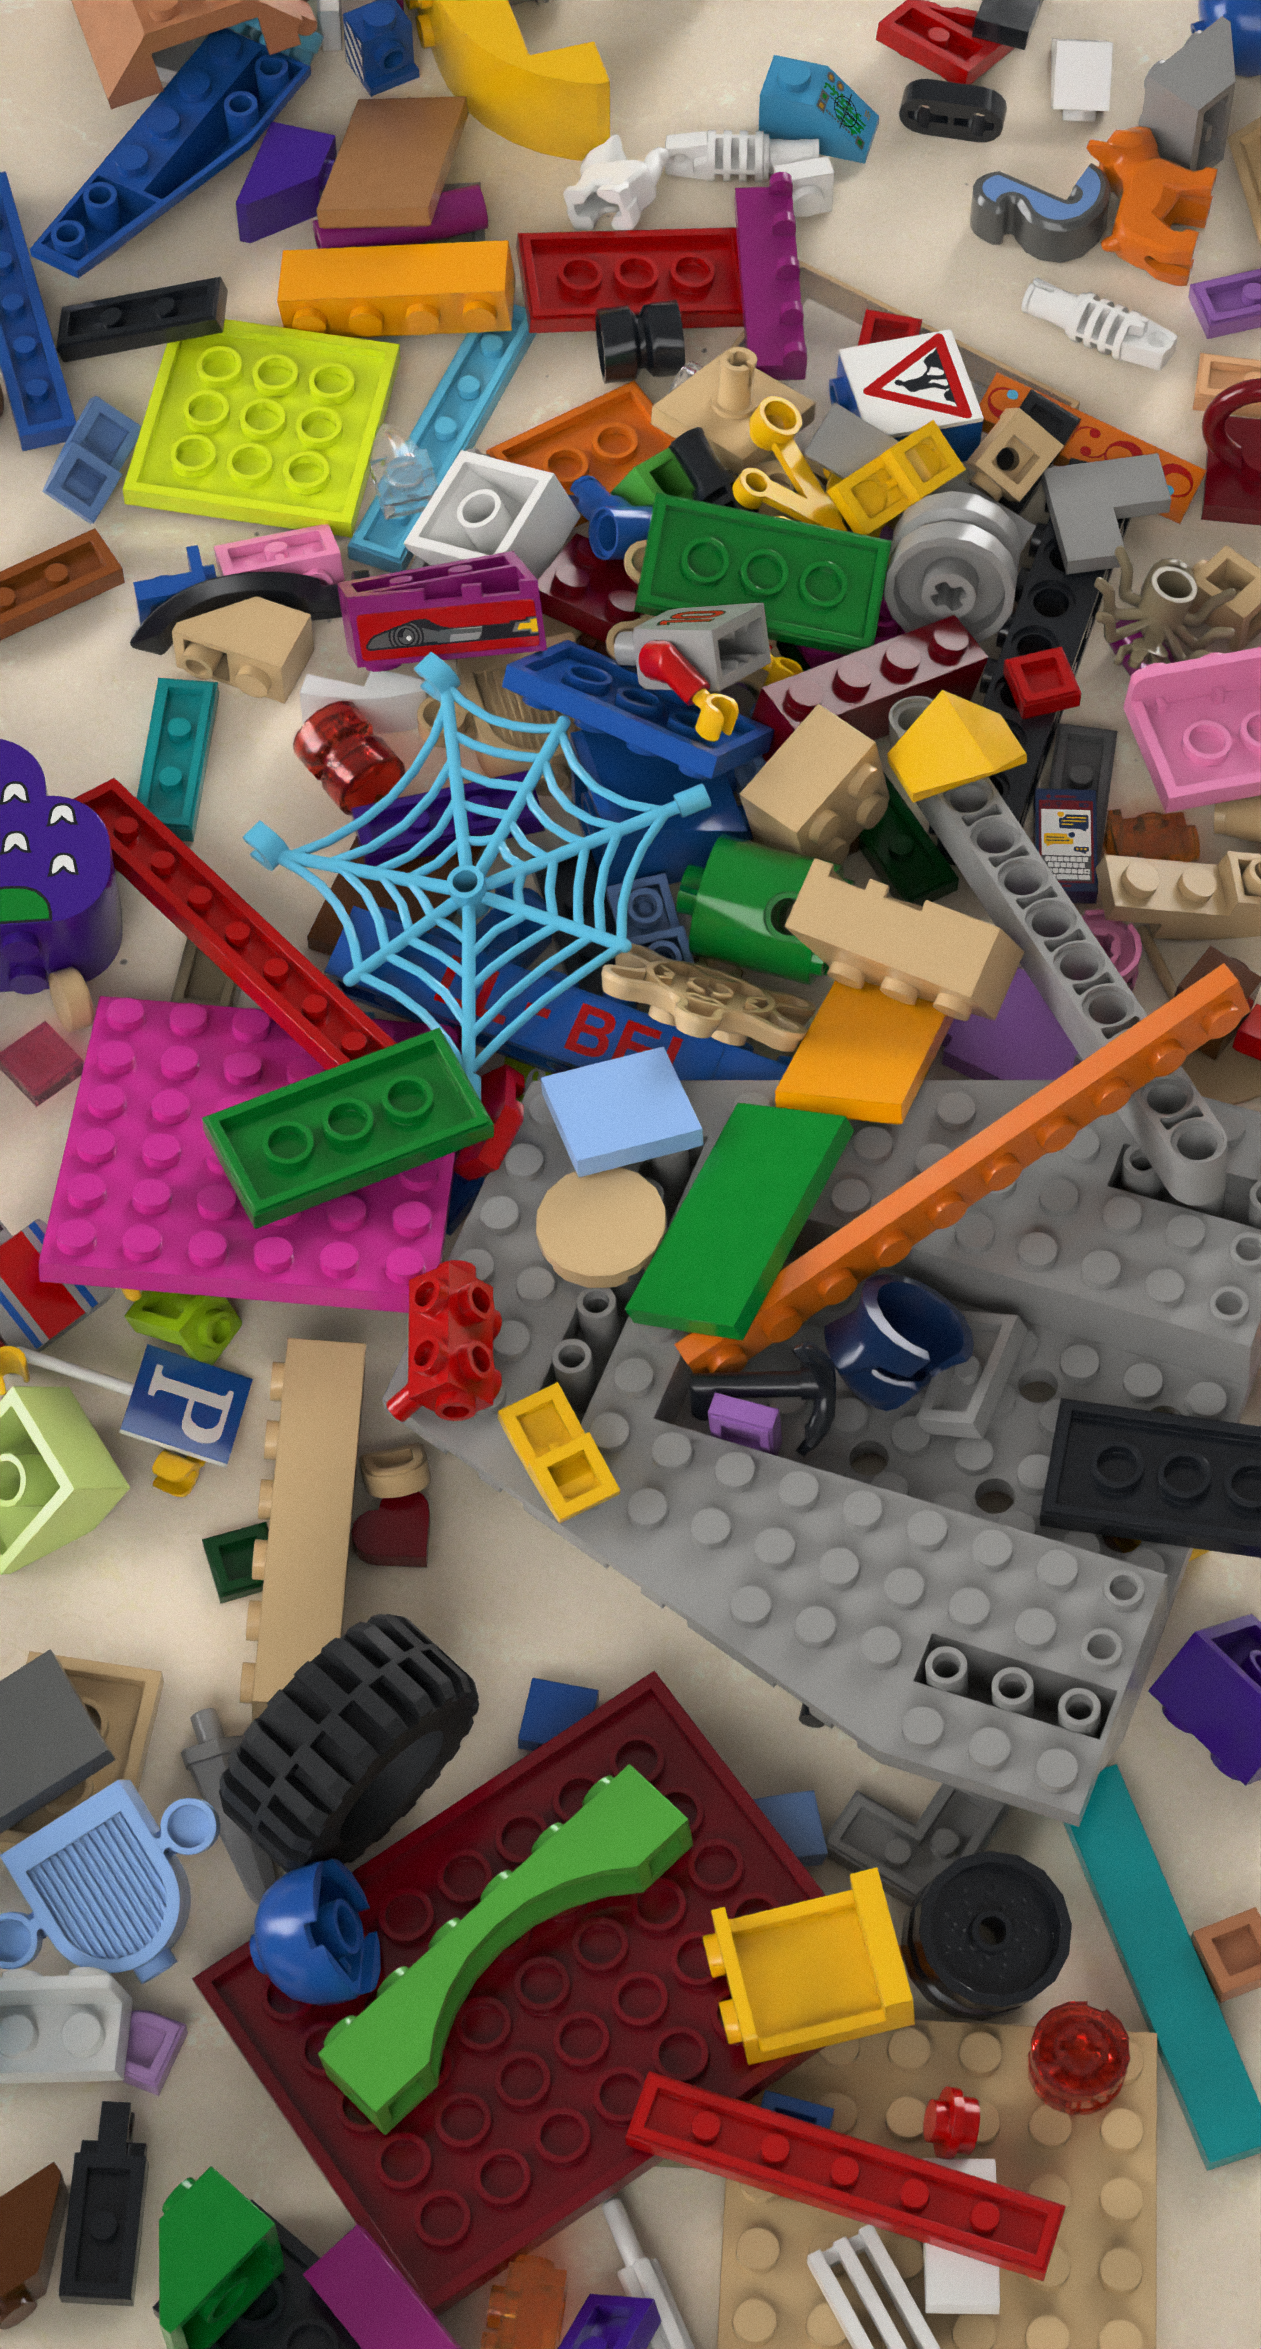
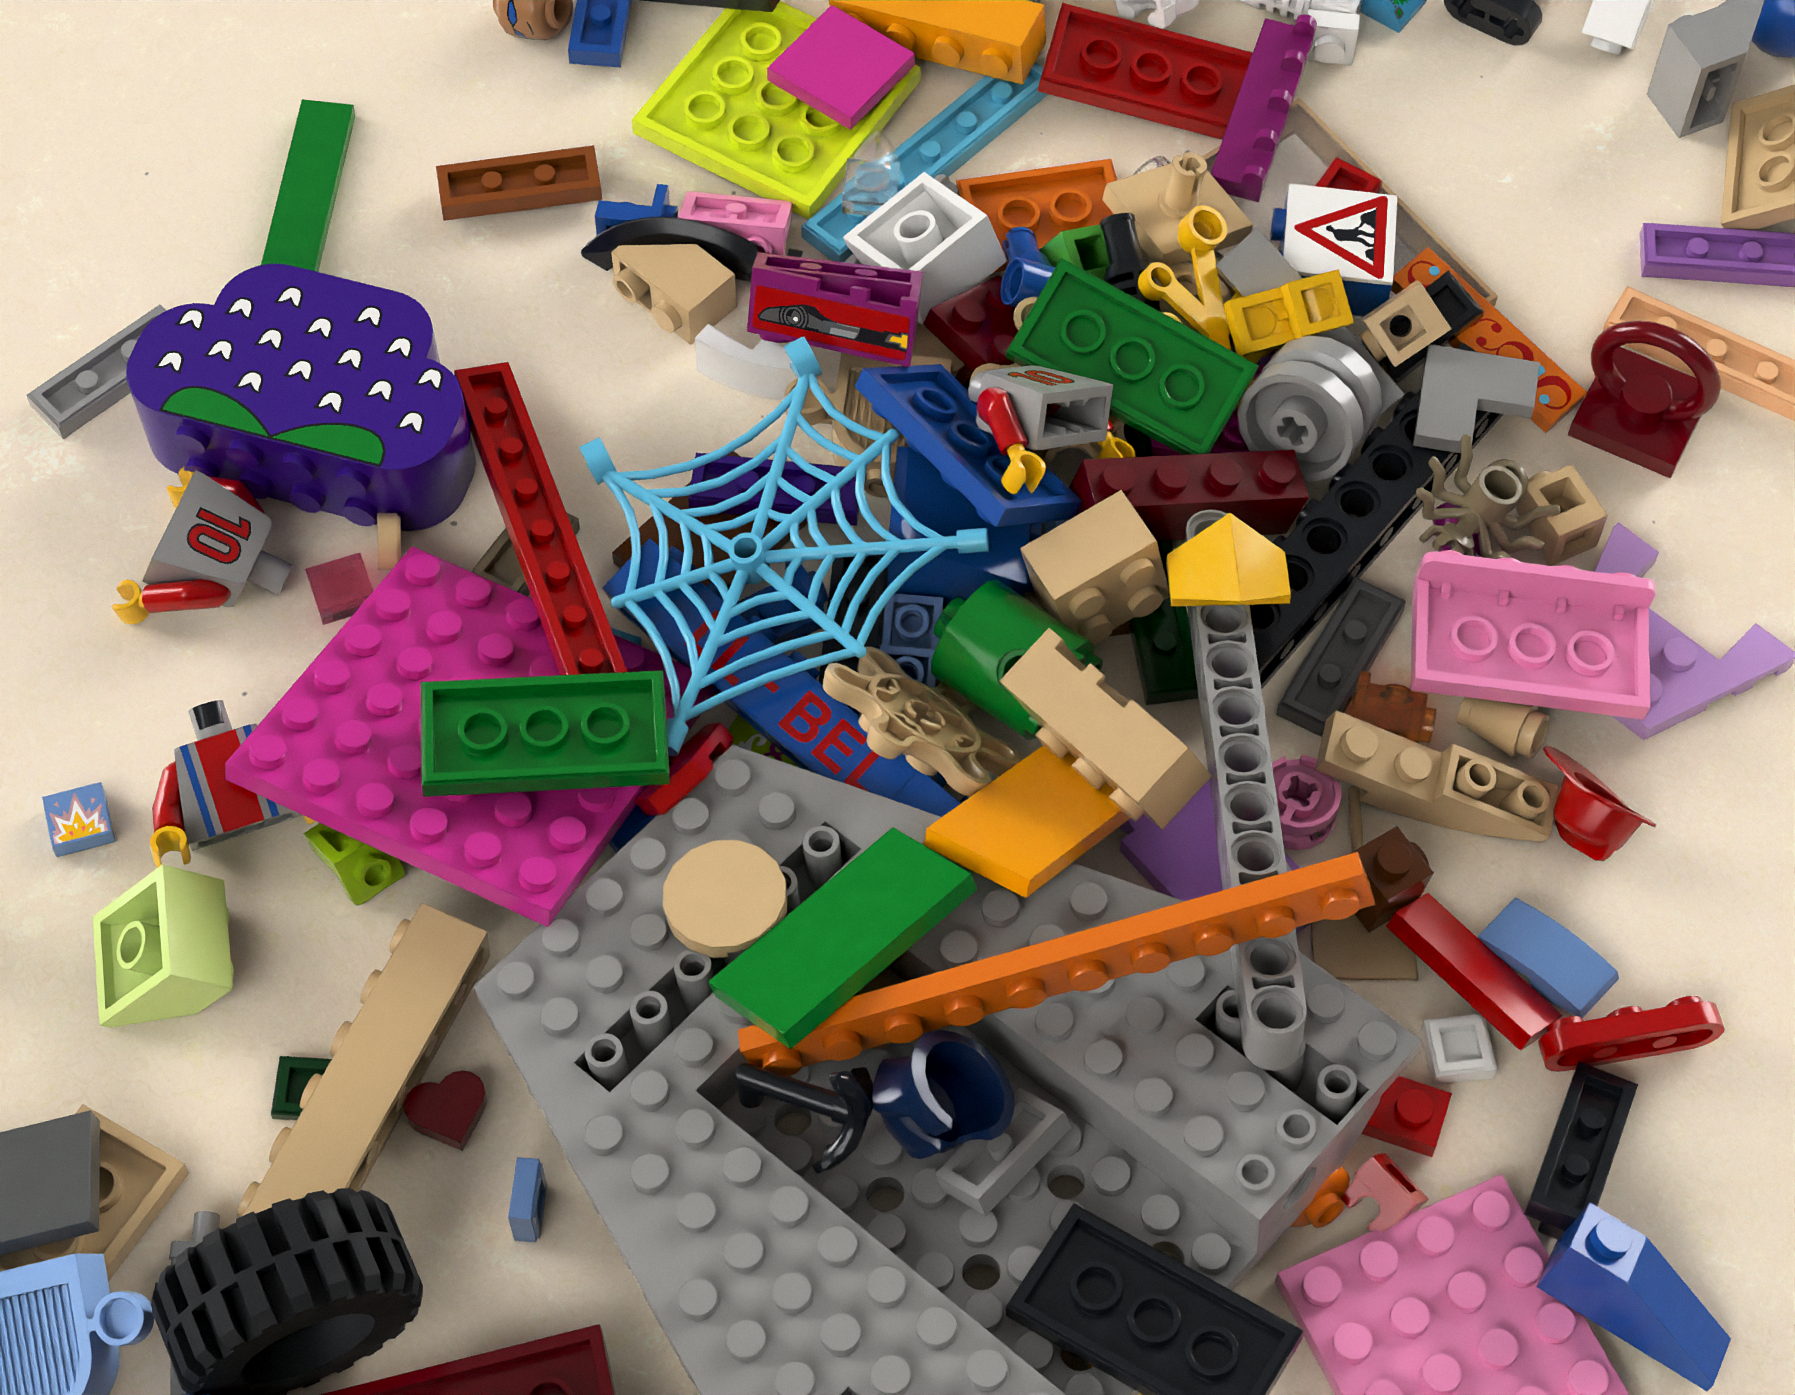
camera: 20 degrees right, 0 degrees up
blue piece [16,1344,253,1468] -> none
medium blue slope [42,396,142,524] -> none
teal tile [137,678,219,842] -> none
yellow hand [152,1449,206,1497] -> none
clear red wheel [293,700,405,816] -> none
tan tile [358,1442,431,1498] -> none
red brick [386,1260,502,1422] -> none
yellow slope [498,1382,621,1524] -> none
blue tile [518,1678,599,1751] -> none
light blue tile [540,1046,704,1178] -> none
black wheel [595,300,685,384] -> none
medium lavender tile [708,1393,783,1456] -> none
dark grey animal [970,163,1111,263] -> none
red tile [1003,646,1082,720] -> none
white hinge [1022,278,1178,371] -> none
tile [1033,788,1098,904] -> none
orange animal [1086,126,1218,286] -> none
none -> medium blue tile [508,1157,547,1242]
none -> dark pink tile [767,5,915,130]

